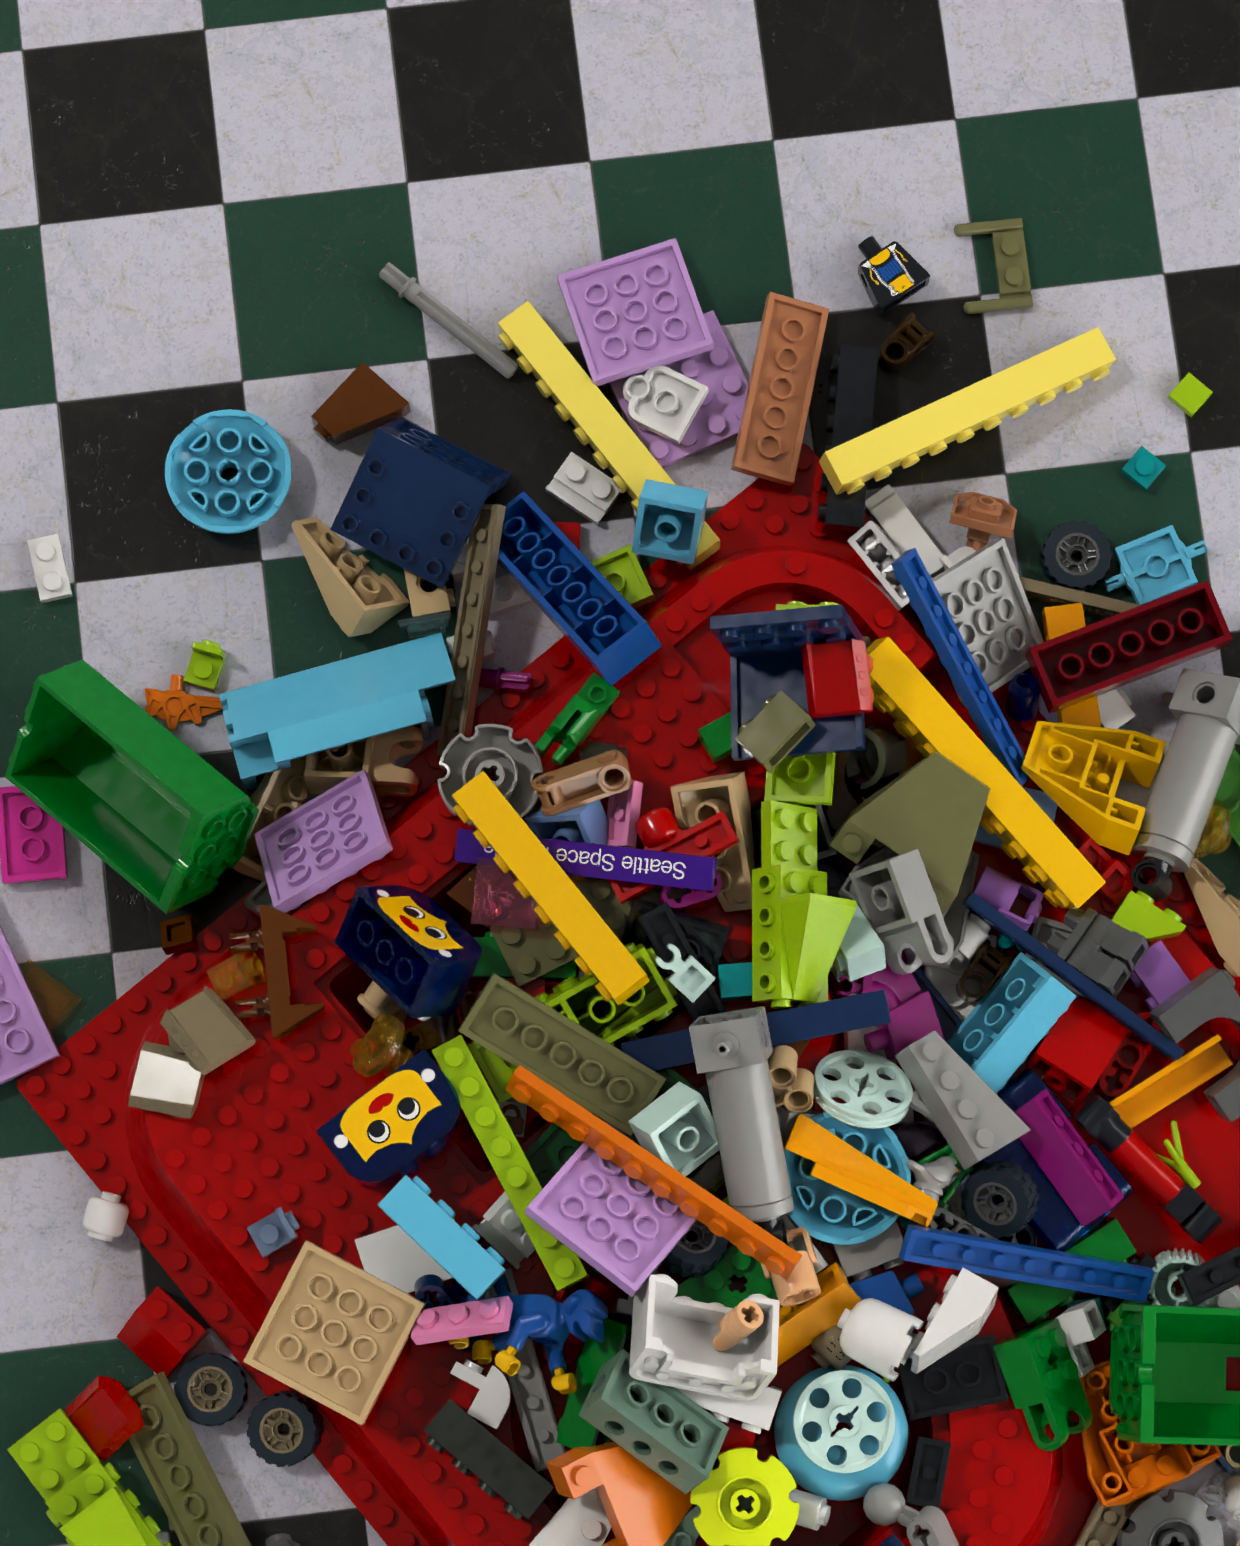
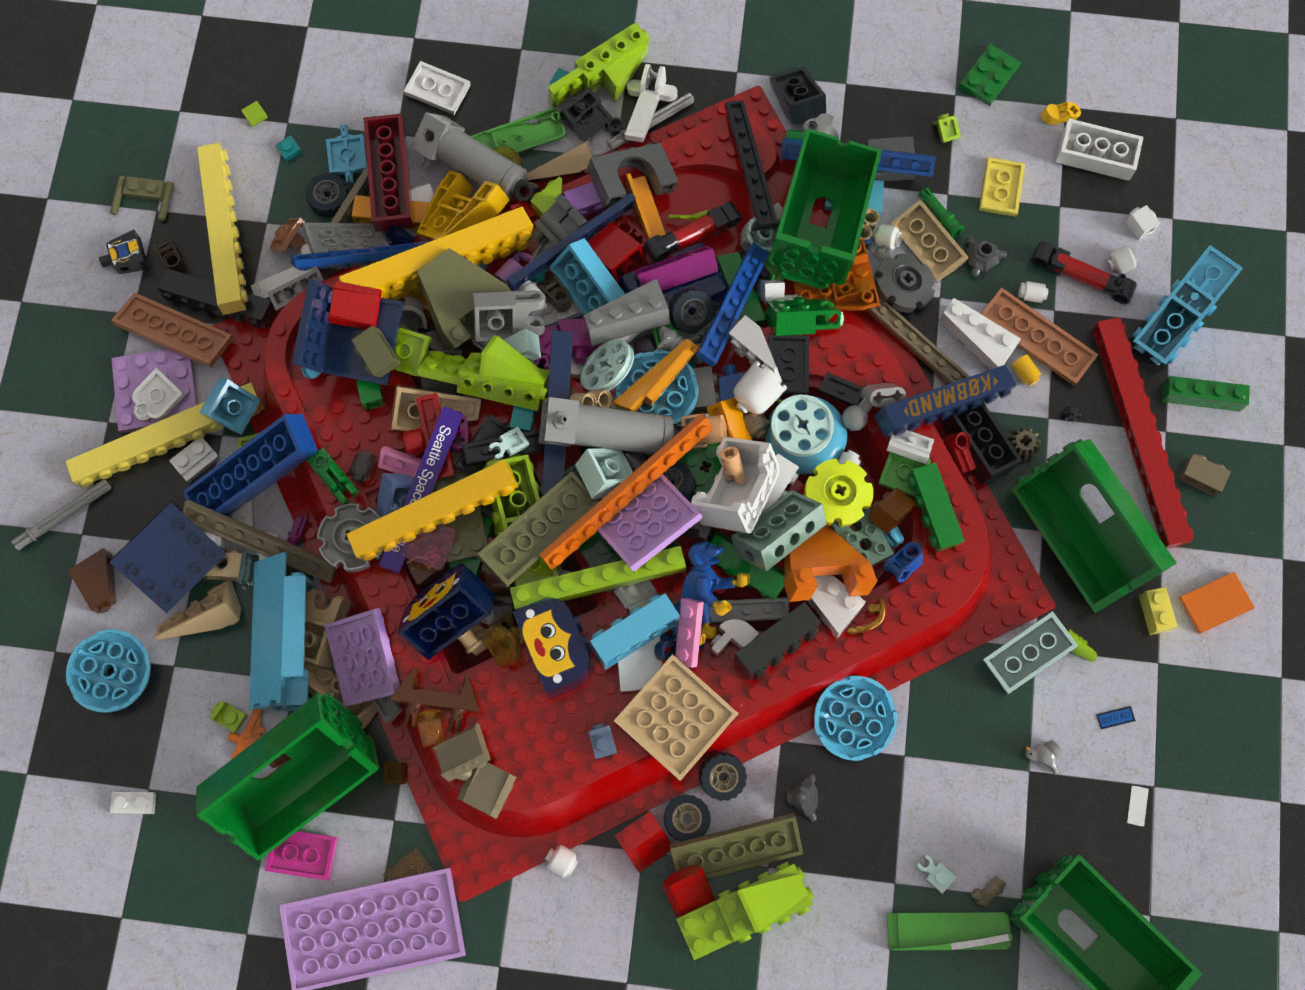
camera: 75 degrees left, 5 degrees down
medium nougat piece [531,749,633,816] -> none
lavender plate [557,238,714,386] -> none

